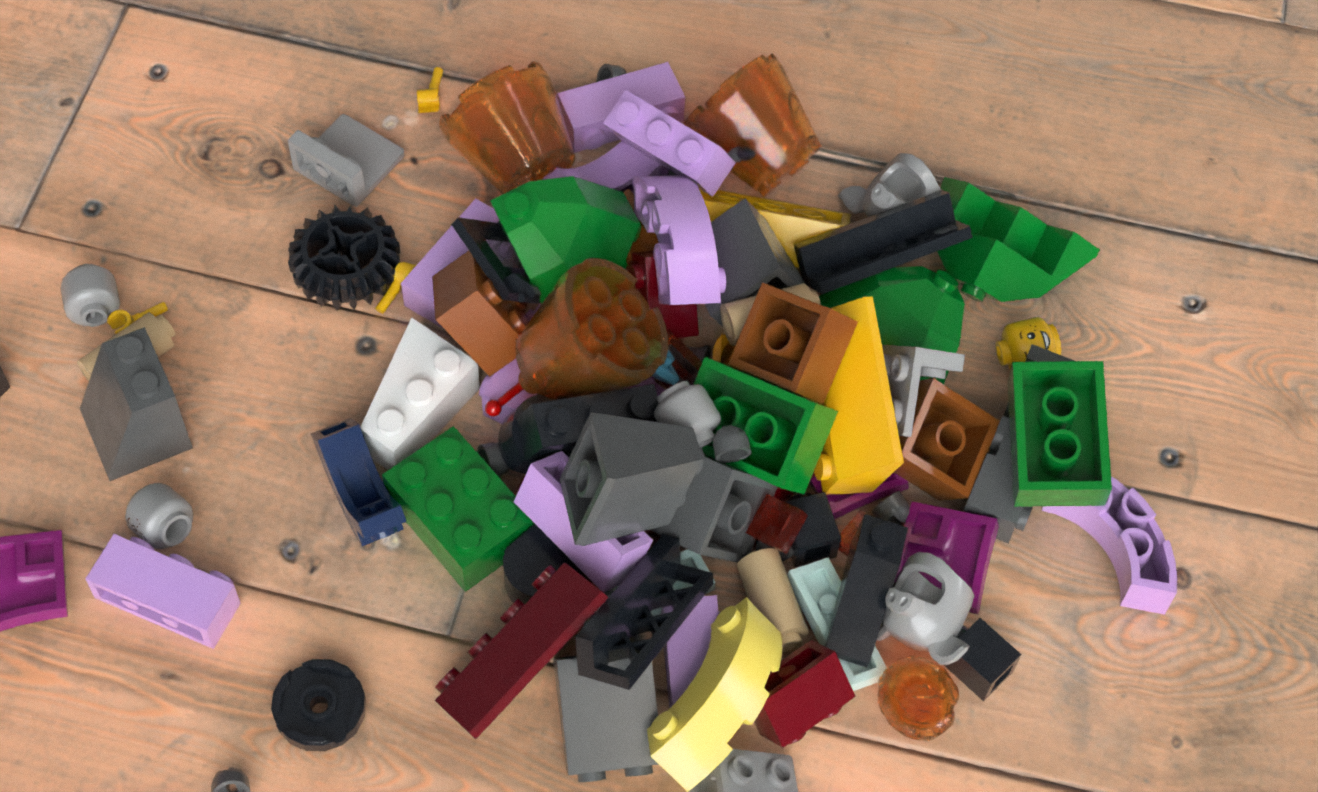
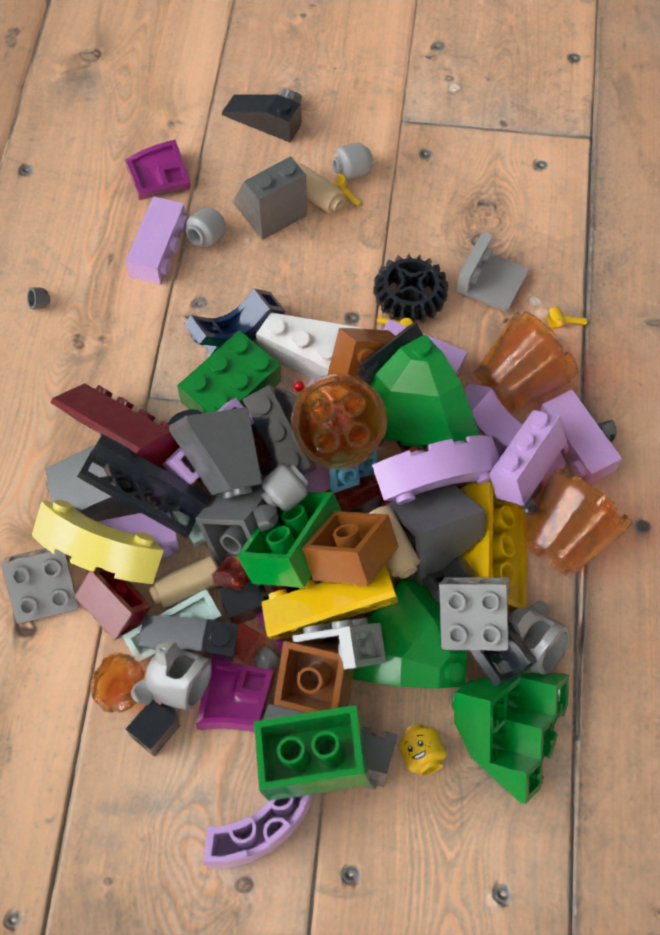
camera: 85 degrees right, 5 degrees up
black plate [271,659,366,751] -> none
none -> light grey bracket [439,577,510,651]

